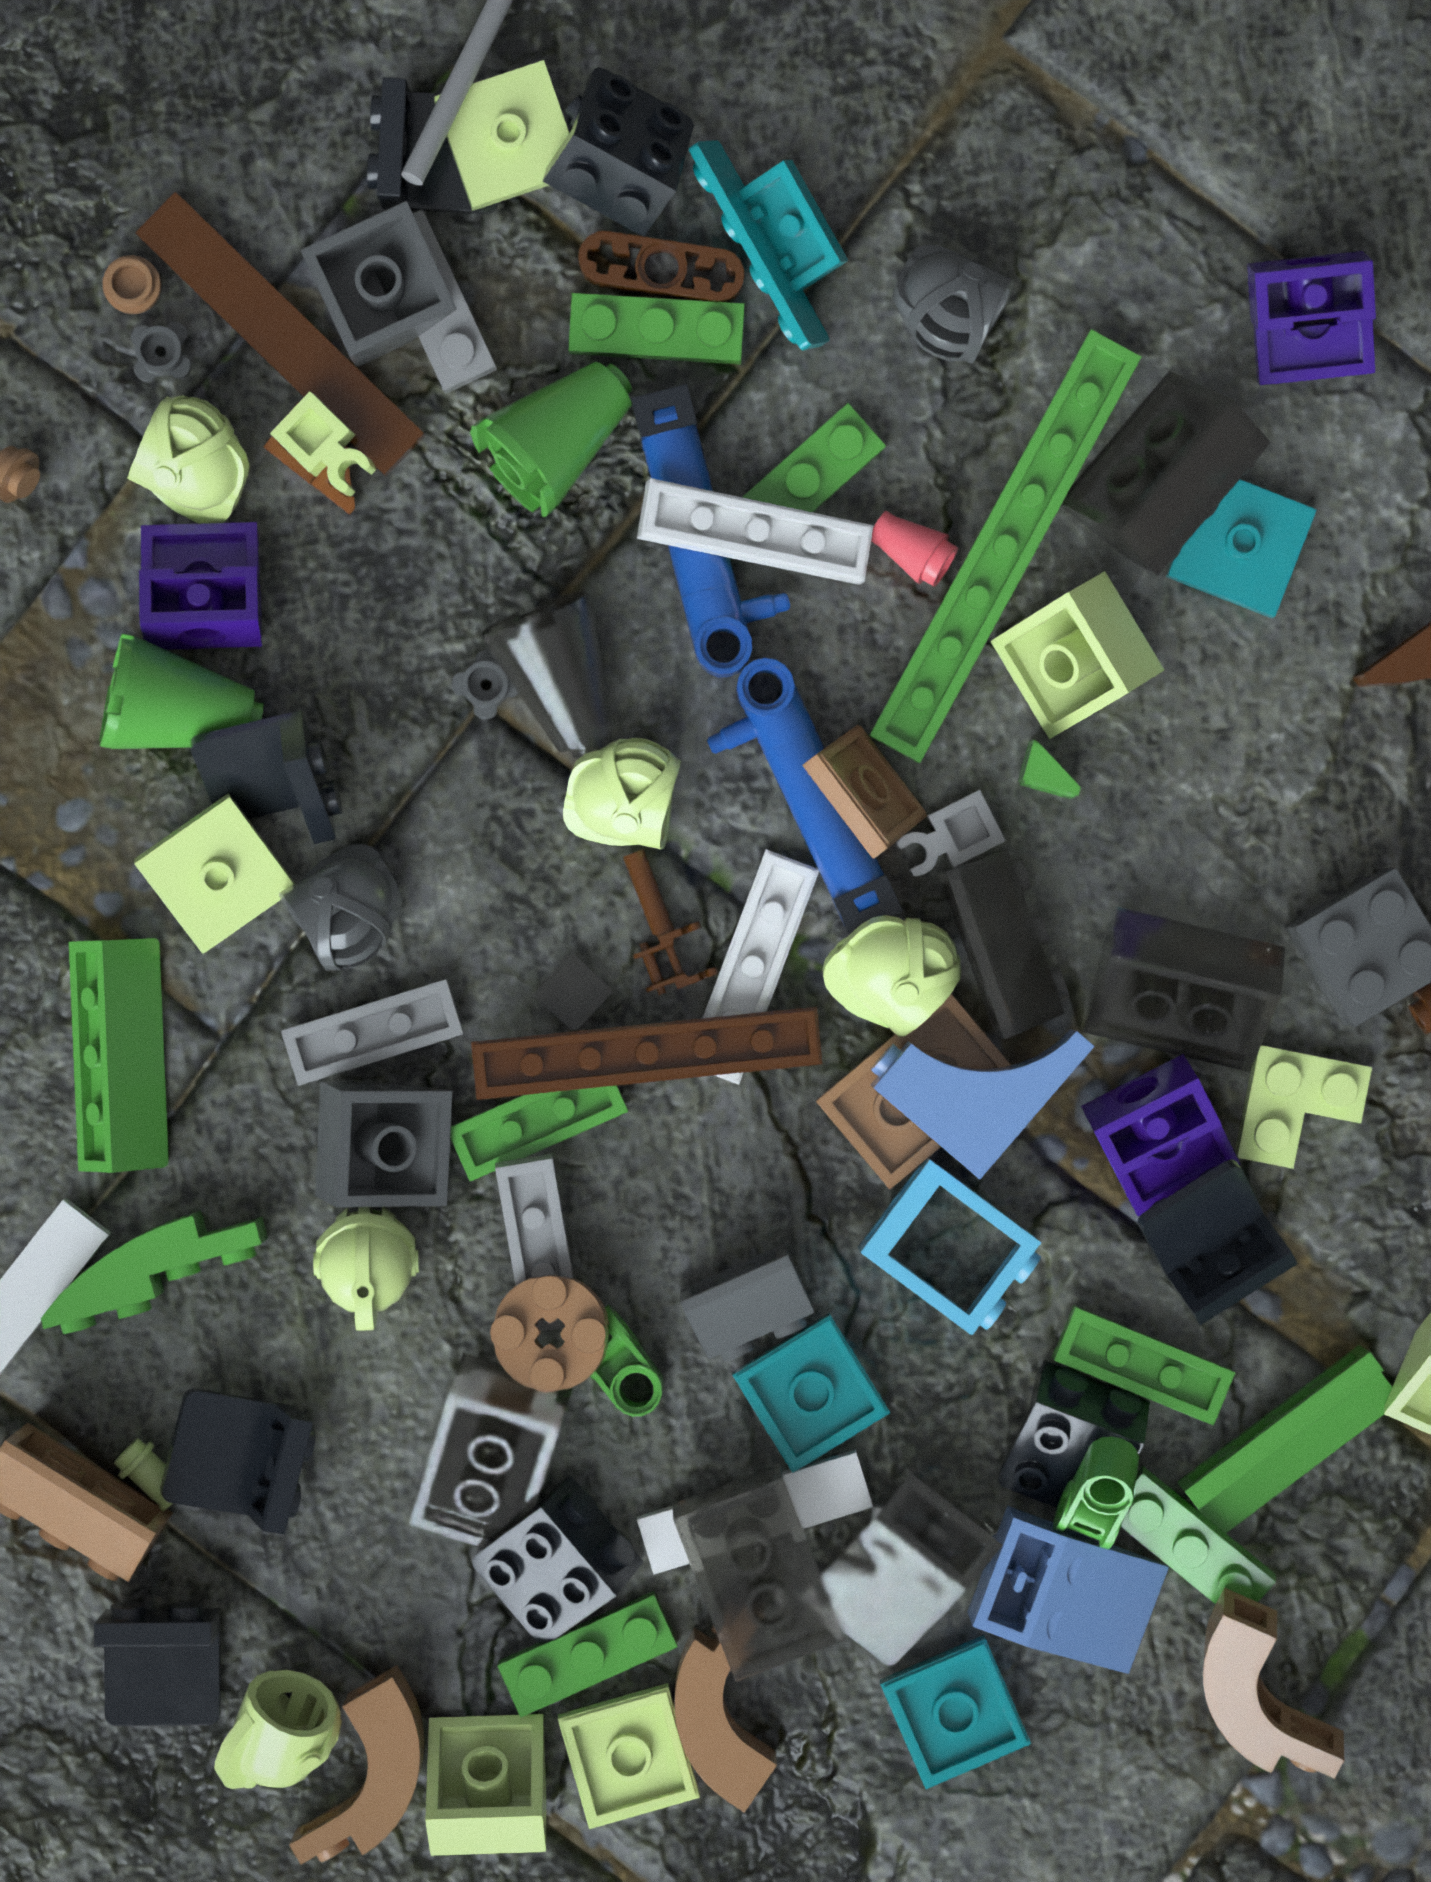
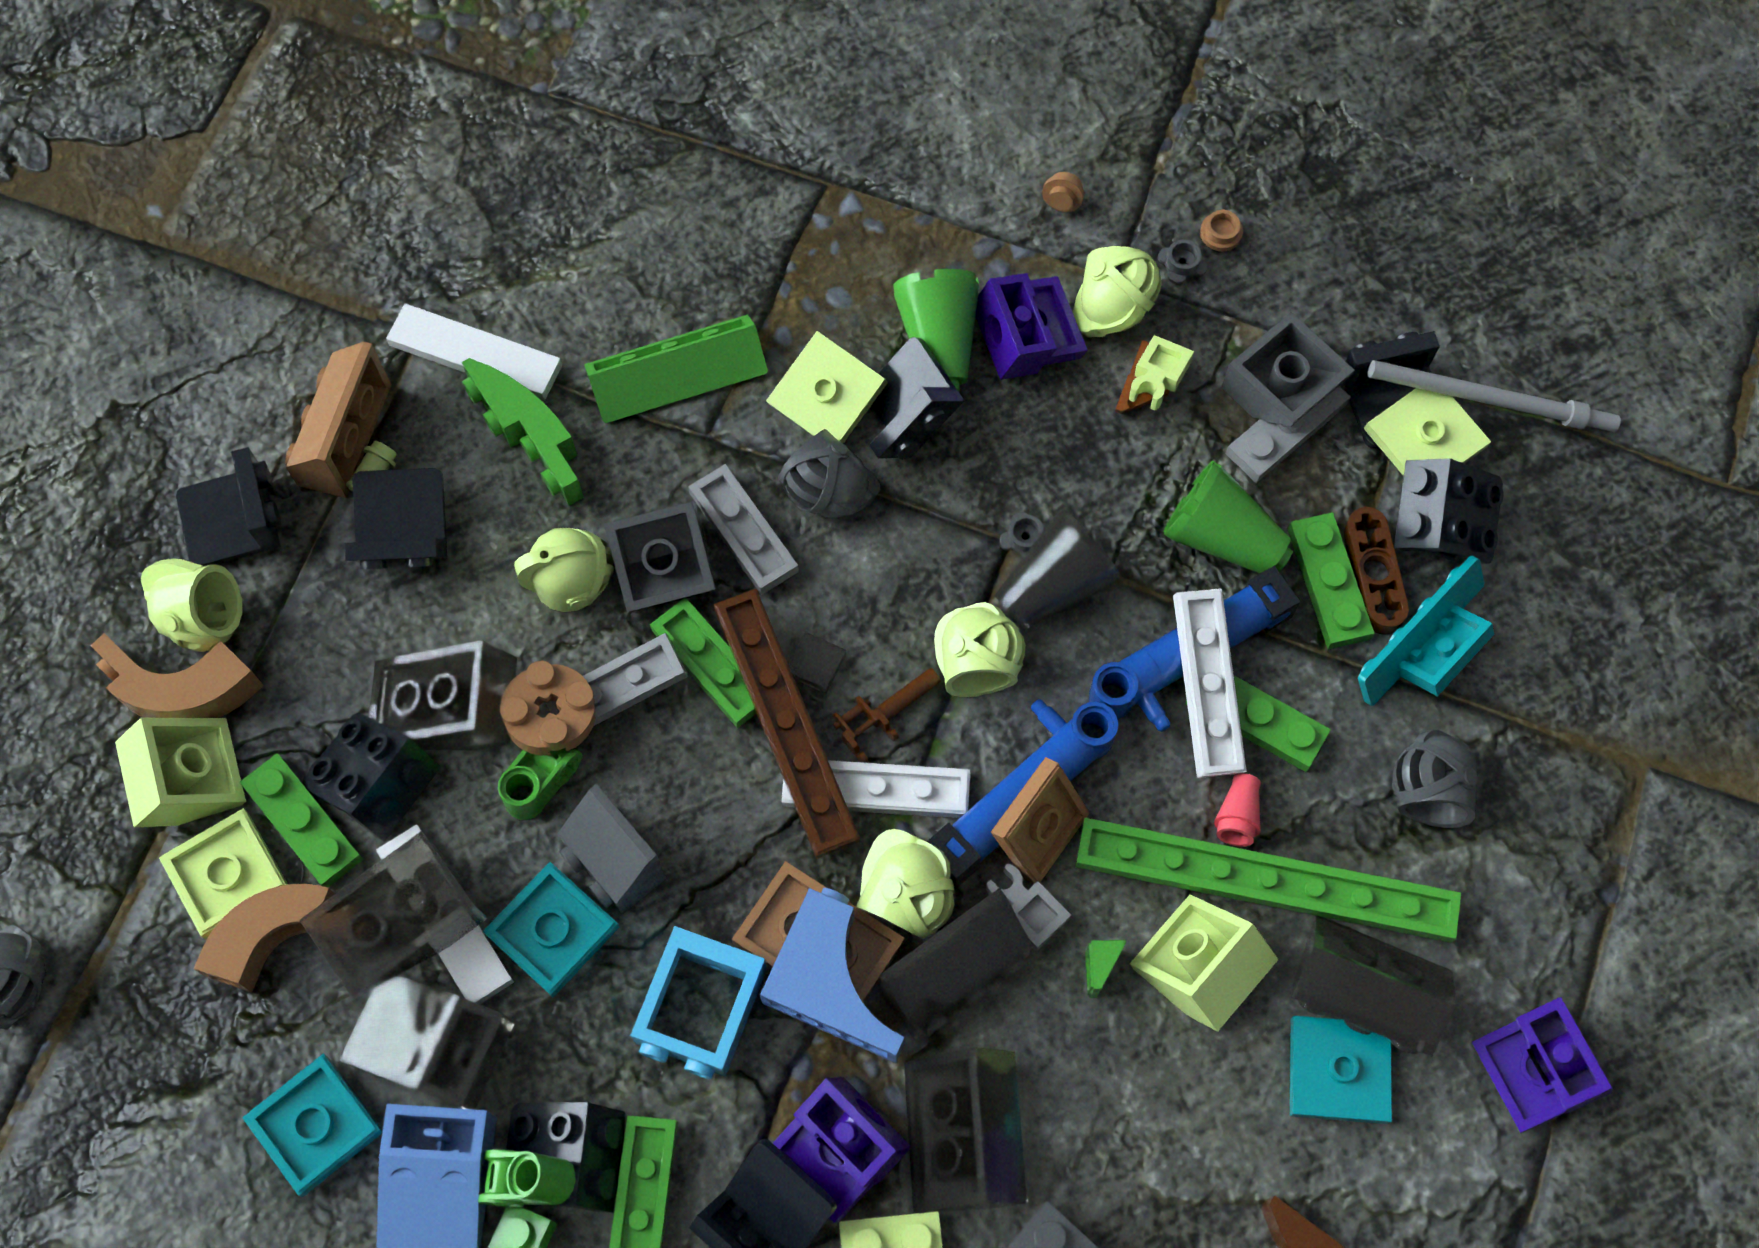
camera: 75 degrees right, 20 degrees down
reddish brown tile [135,192,425,477] -> none

